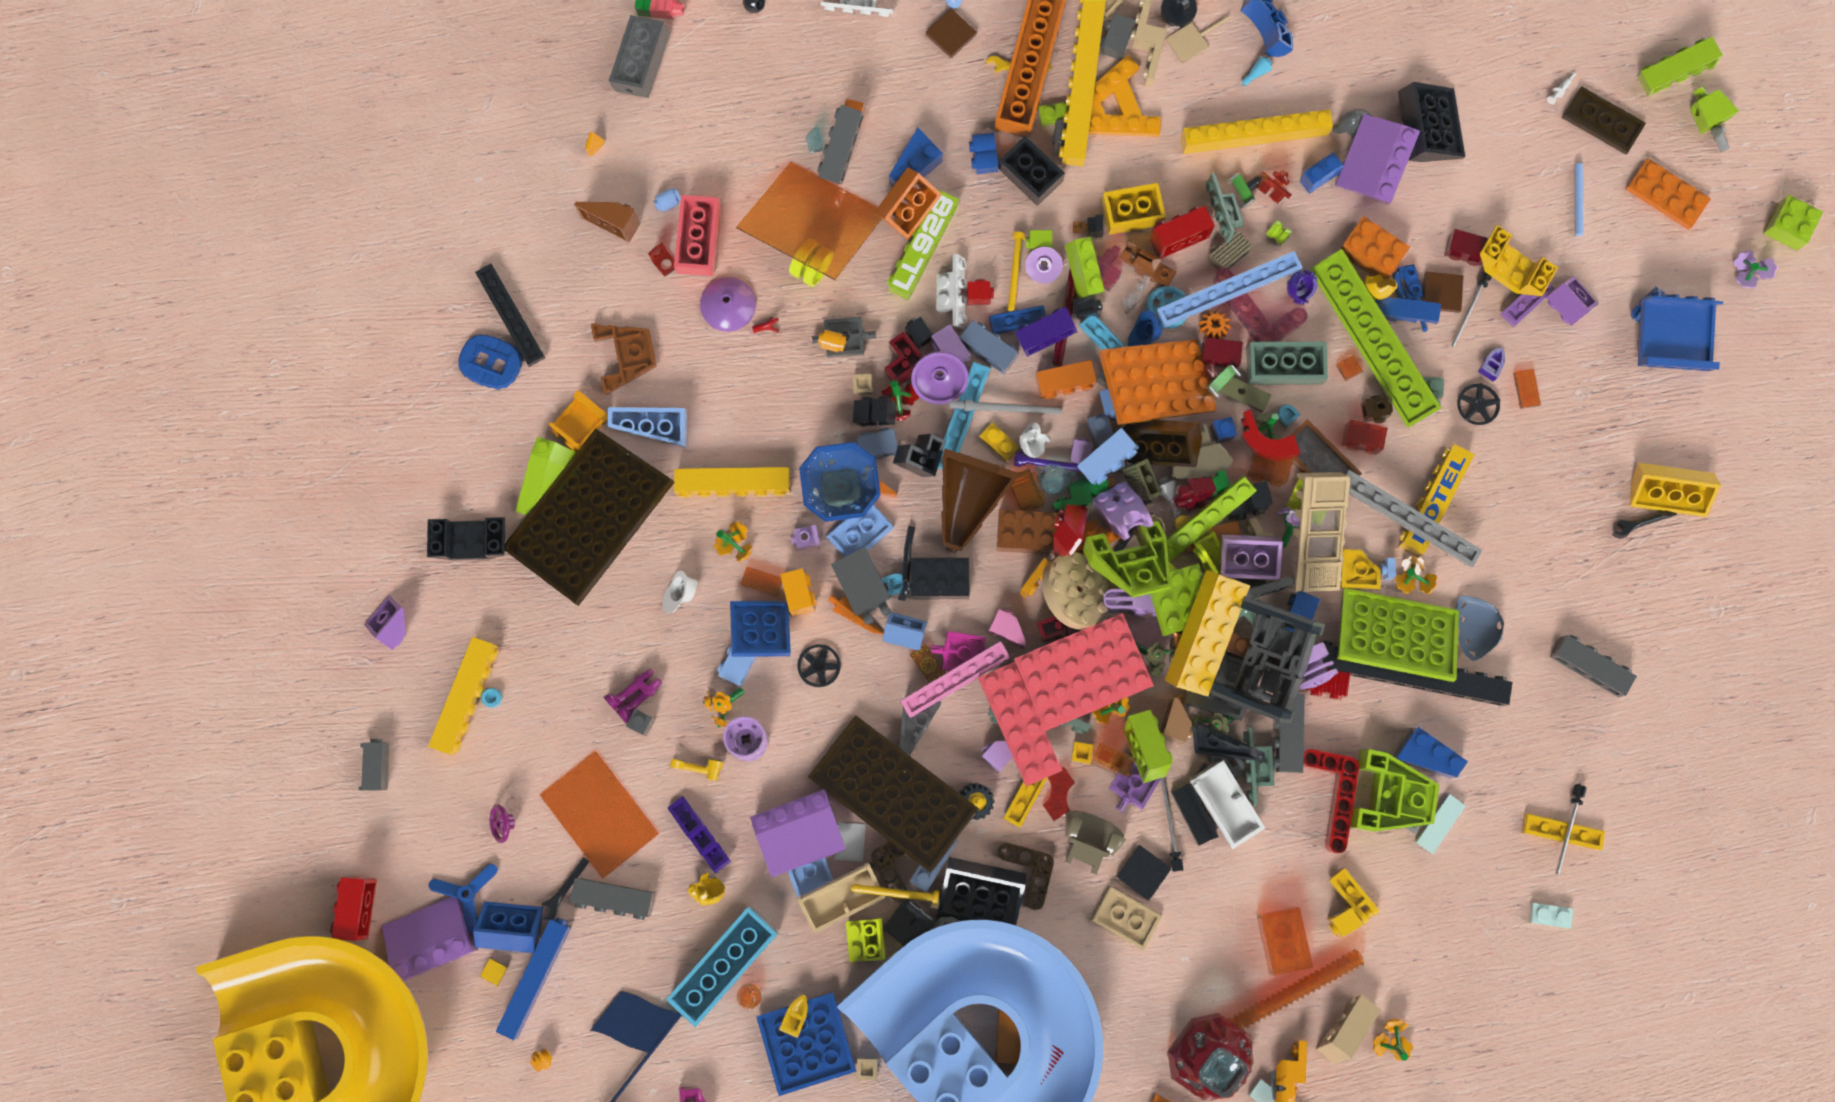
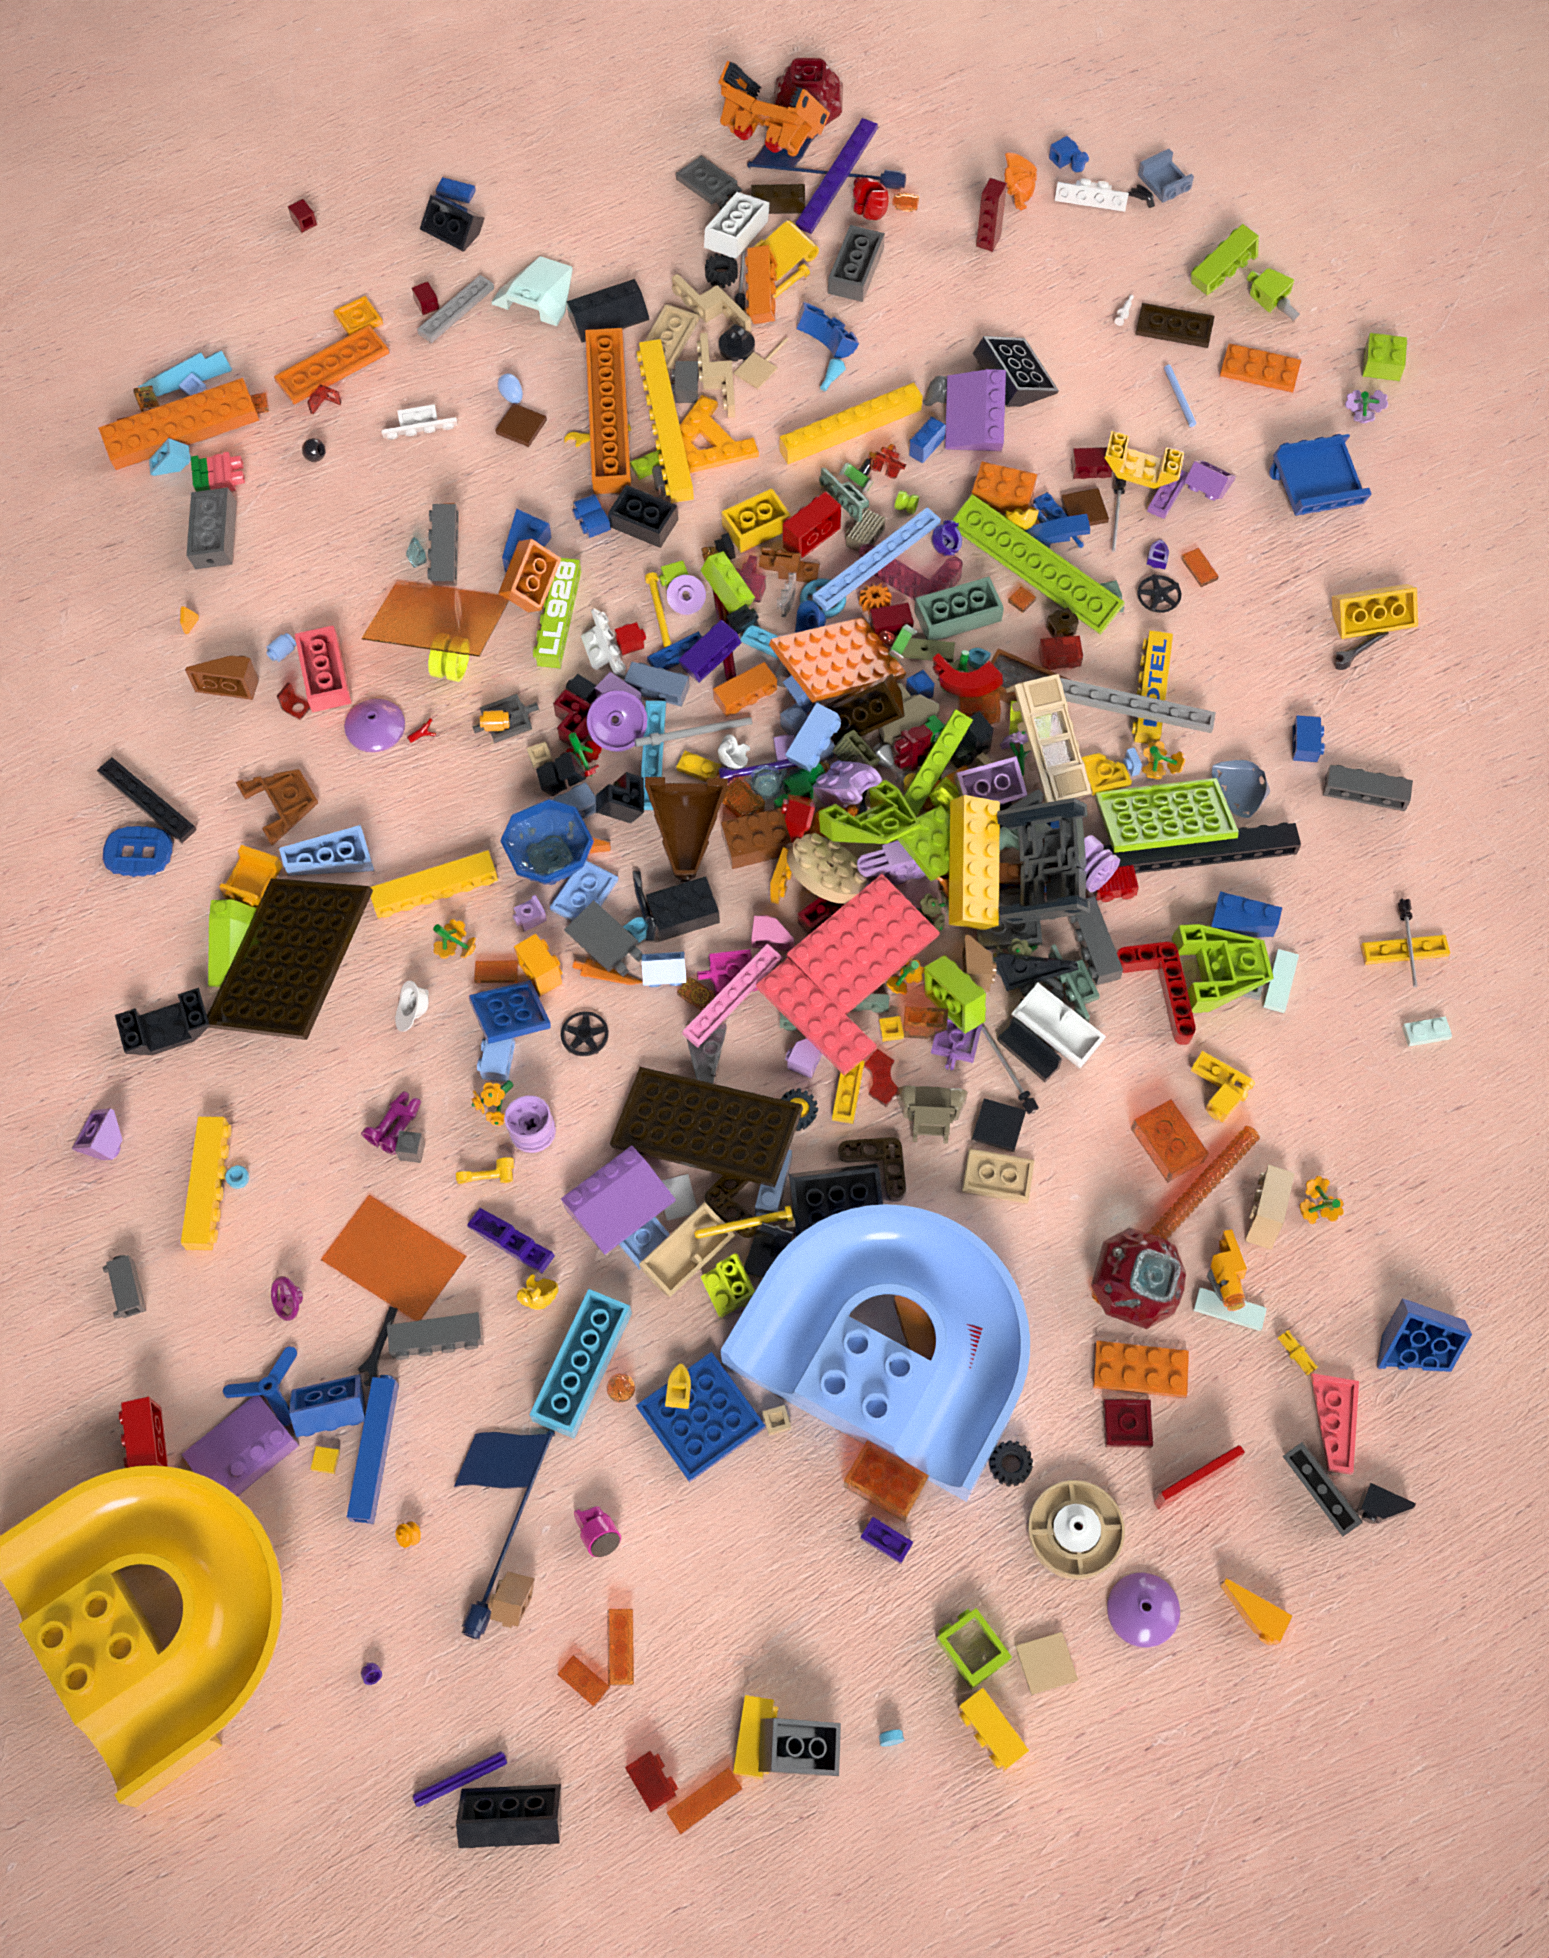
camera: 20 degrees left, 15 degrees down
none -> blue brick [1292,715,1325,762]

